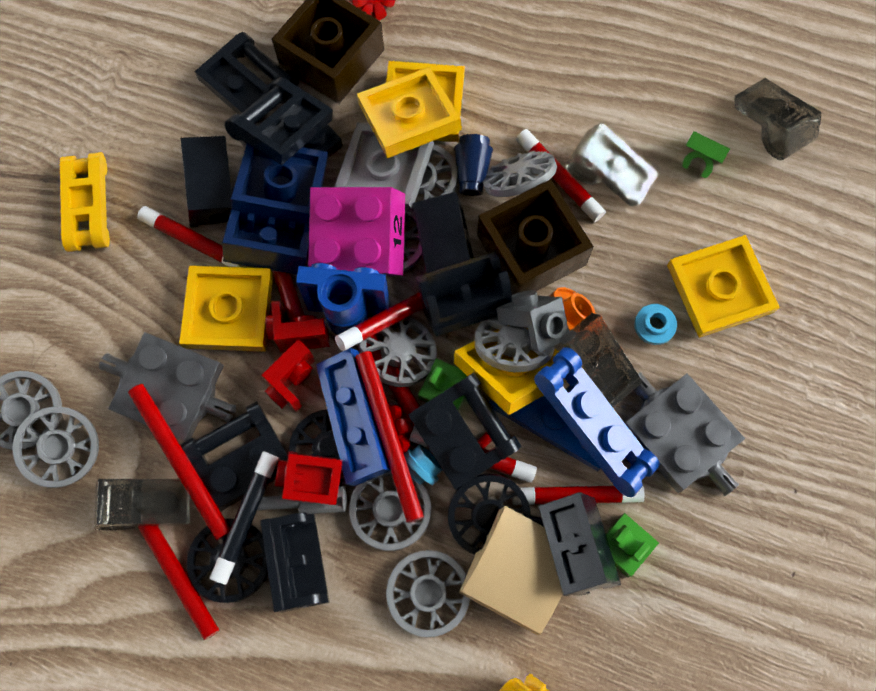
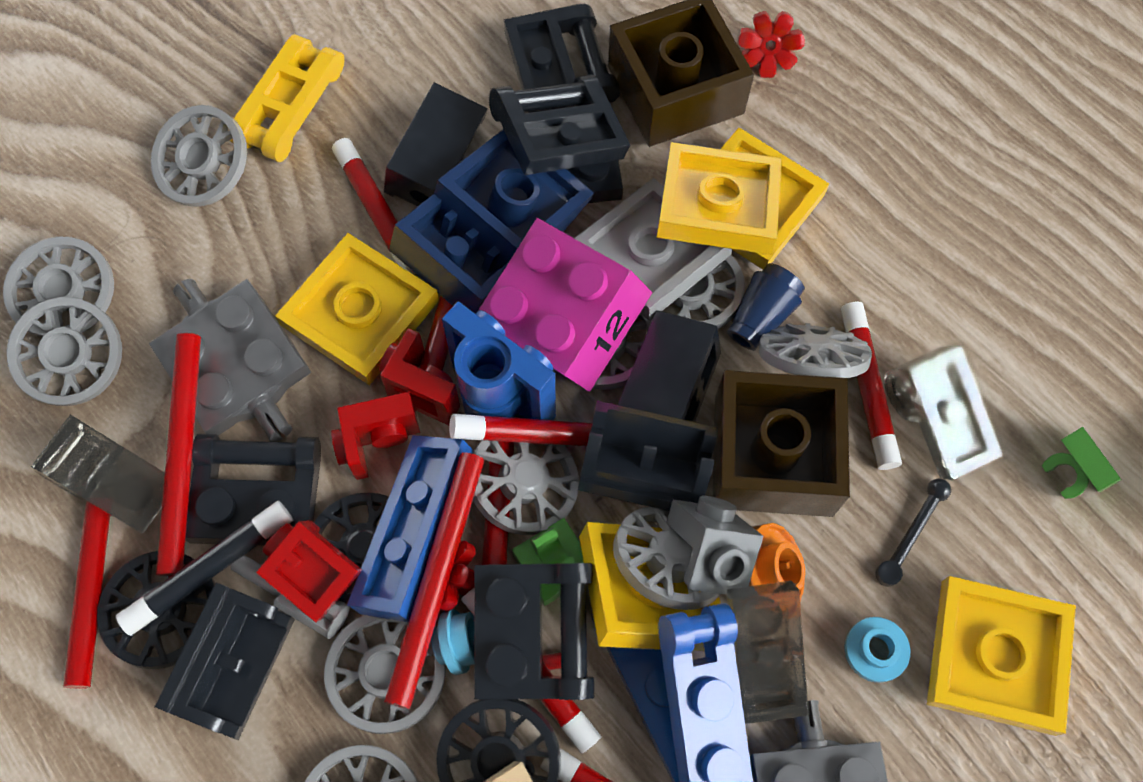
camera: 30 degrees right, 5 degrees down
none -> light grey wheel [151,105,247,207]
none -> black hinge [875,478,952,587]

